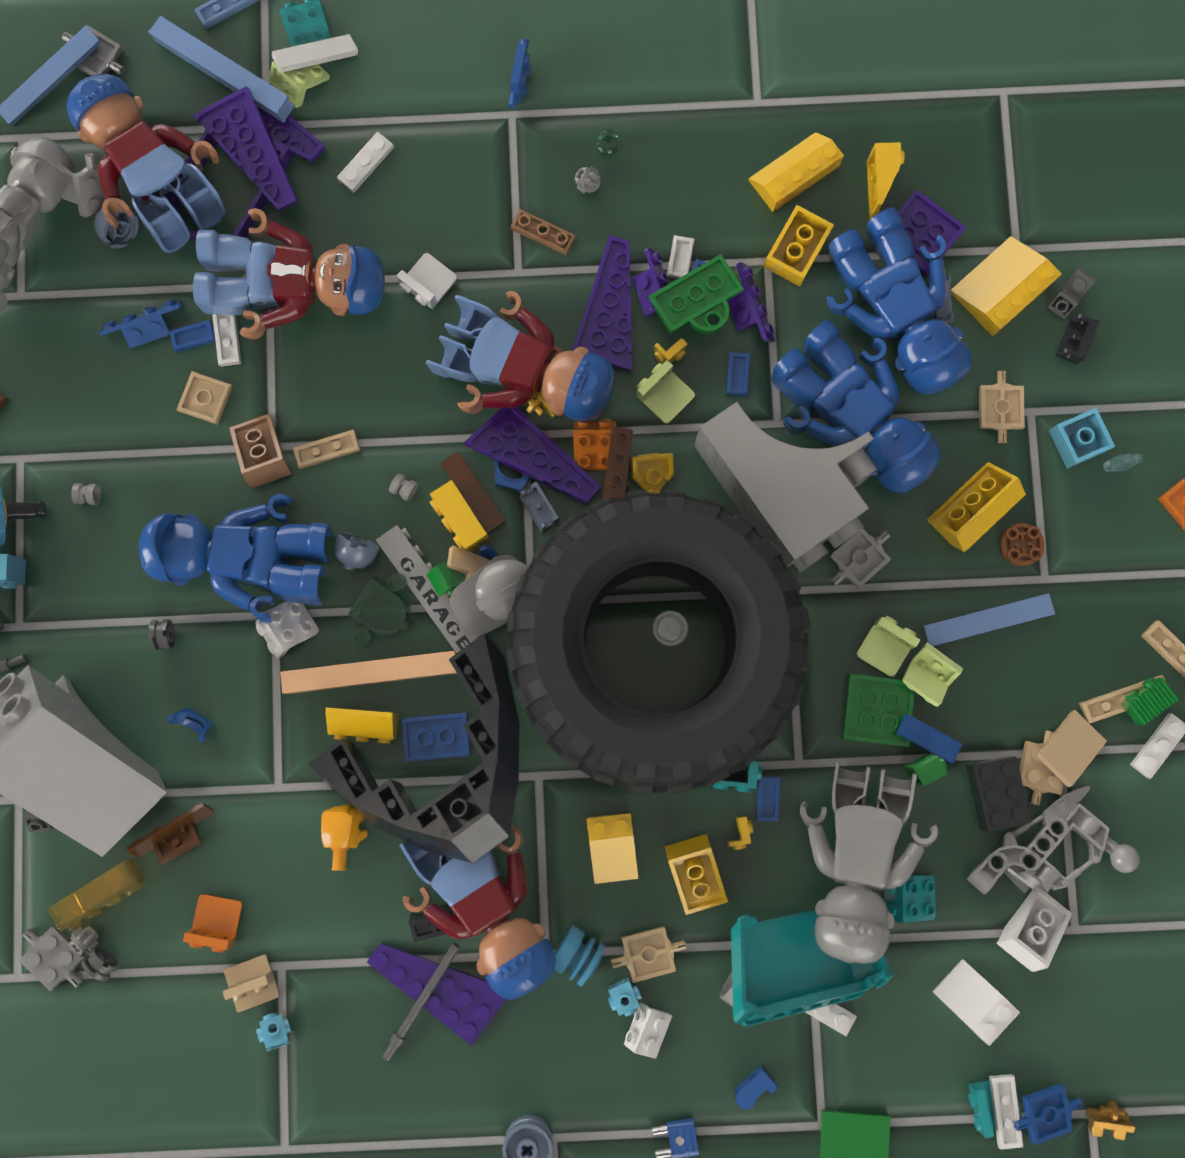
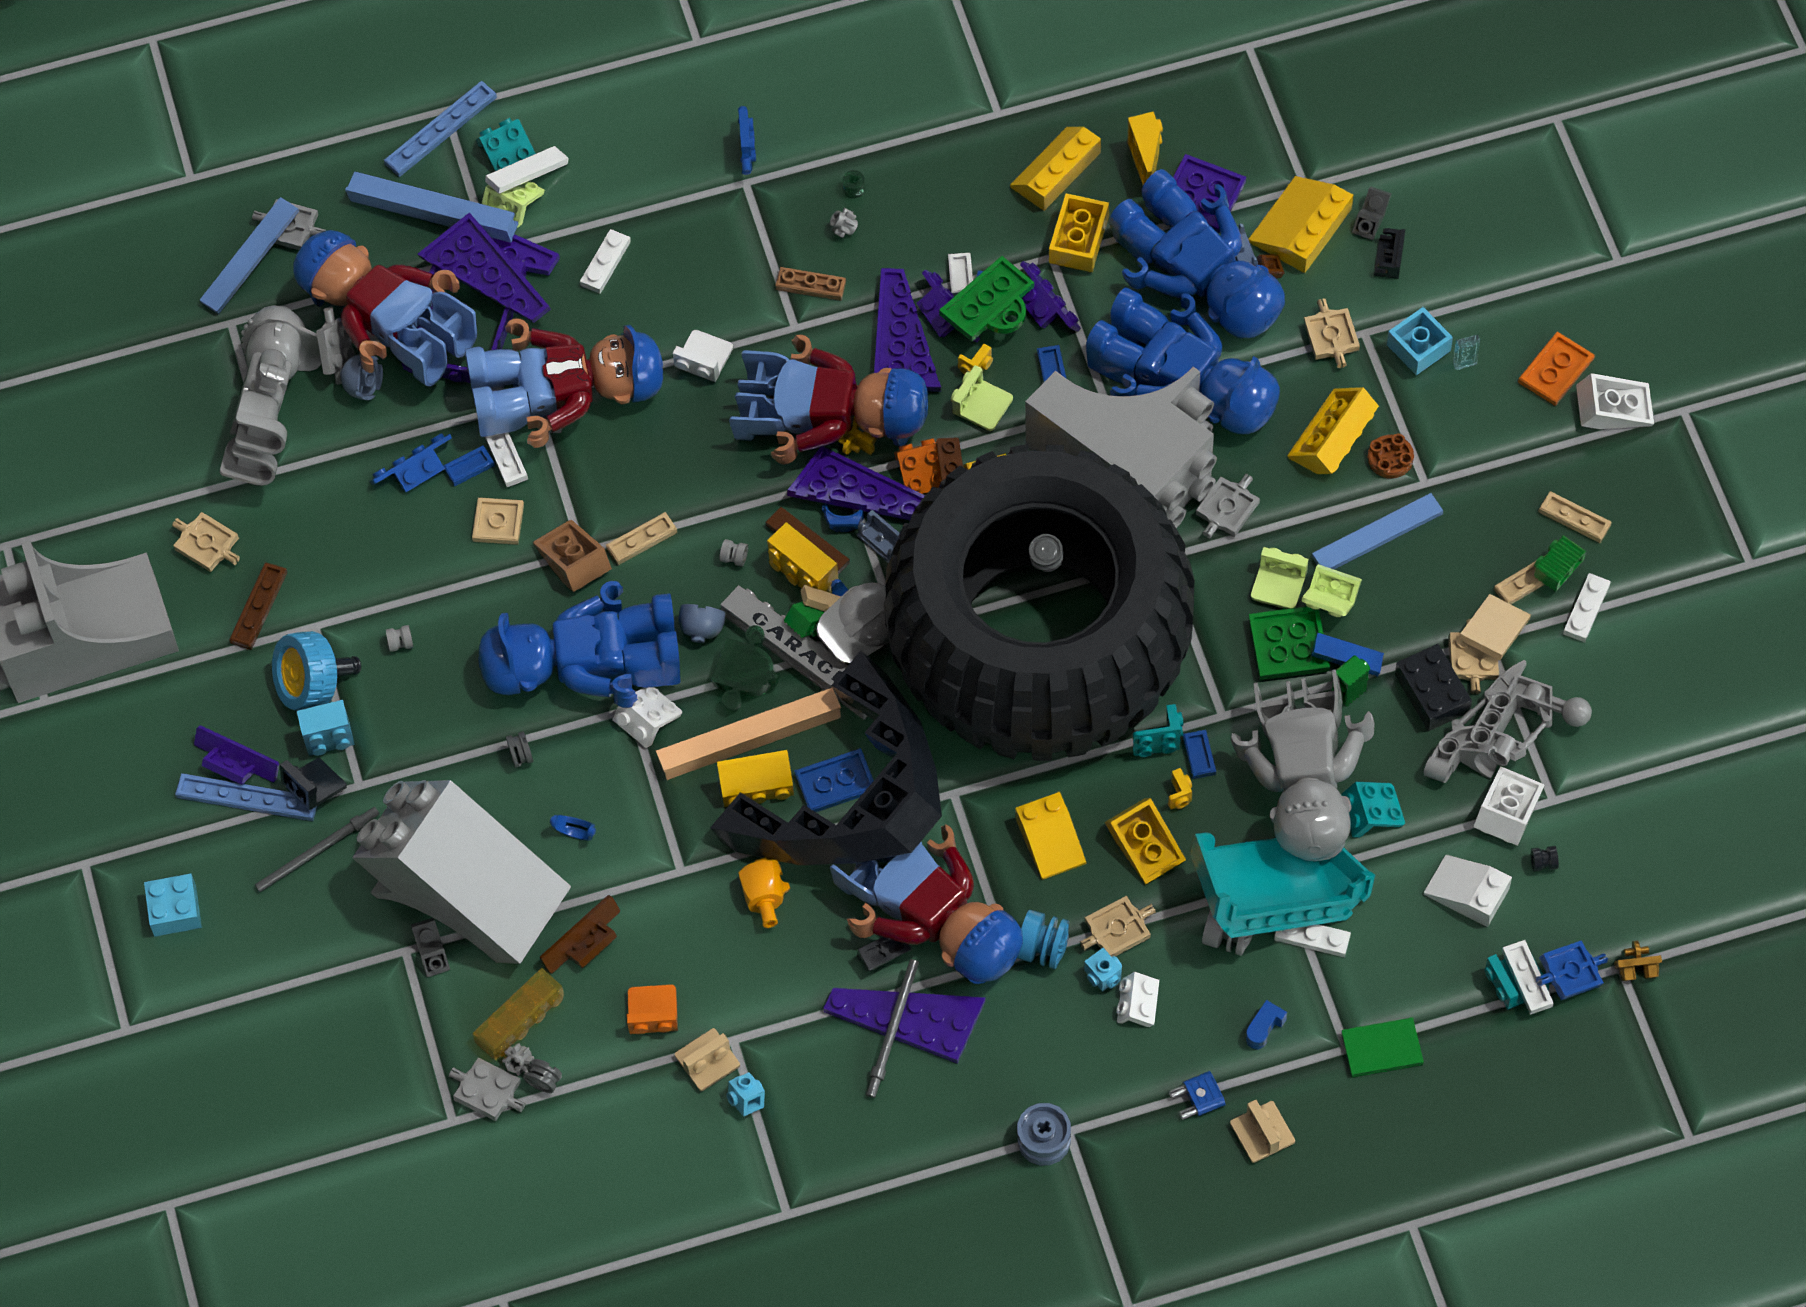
camera: 15 degrees left, 20 degrees down
none -> reddish brown tile [1257,255,1285,278]
none -> black wheel [1530,846,1559,872]

